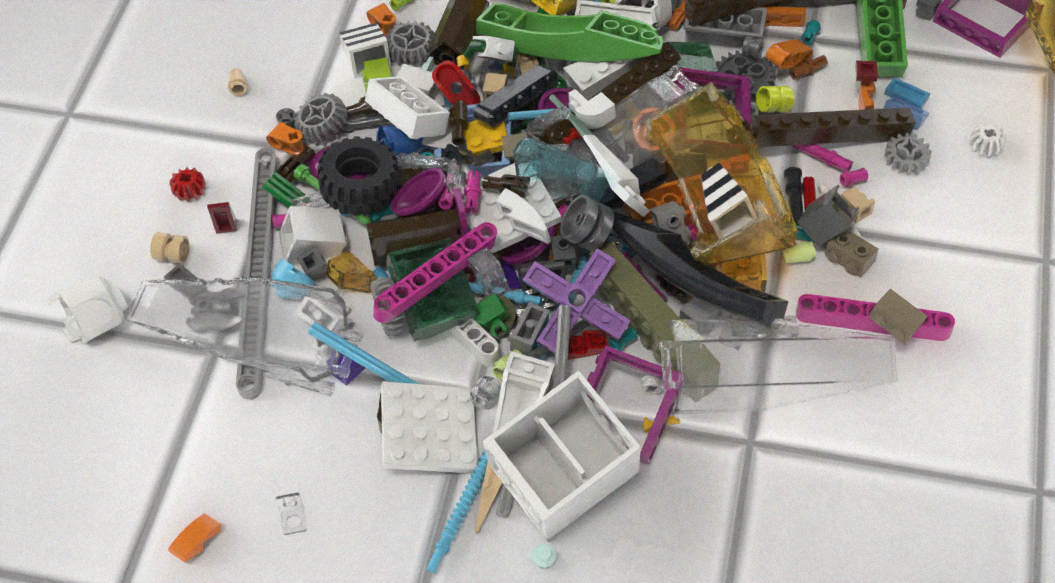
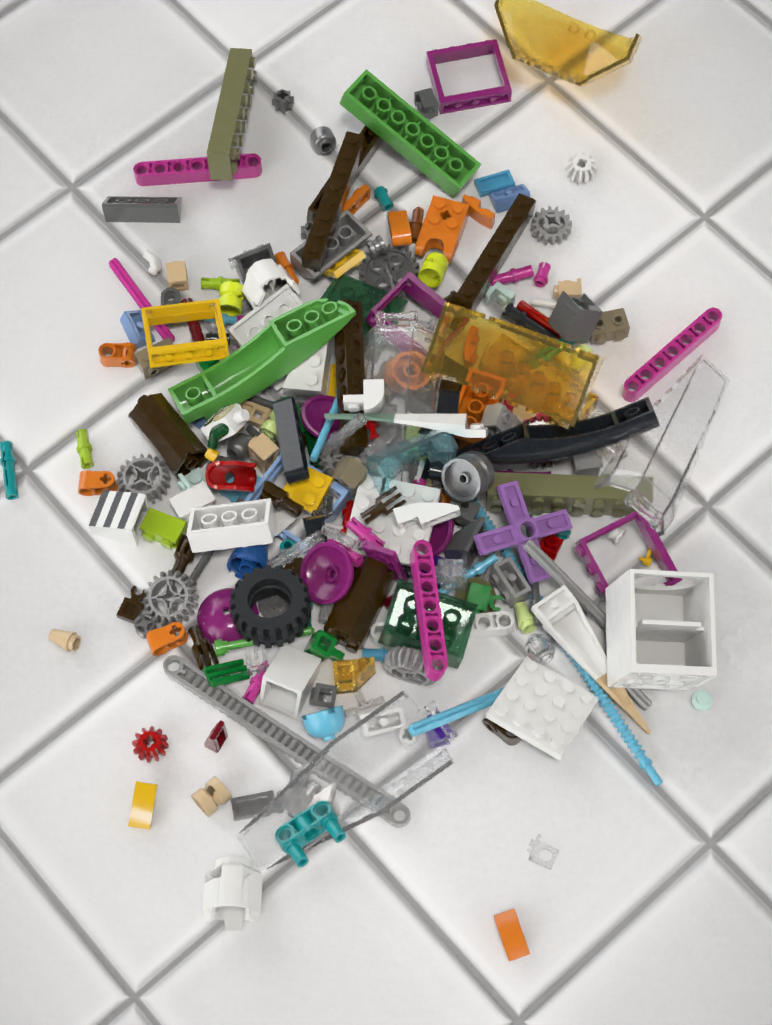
camera: 55 degrees left, 10 degrees up
white slope [701,163,758,244] -> none
dark red tile [855,60,878,86] -> none
dark tan brick [868,289,928,344] -> none
none -> dark brown plate [116,586,147,624]
none -> yellow slope [128,781,157,830]
none -> teal piece [275,801,346,868]
none -> green brick [304,630,345,663]
none -> yellow plate [322,249,366,279]
none -> orange brick [415,195,469,264]
none -> light aqua bracket [485,281,516,306]

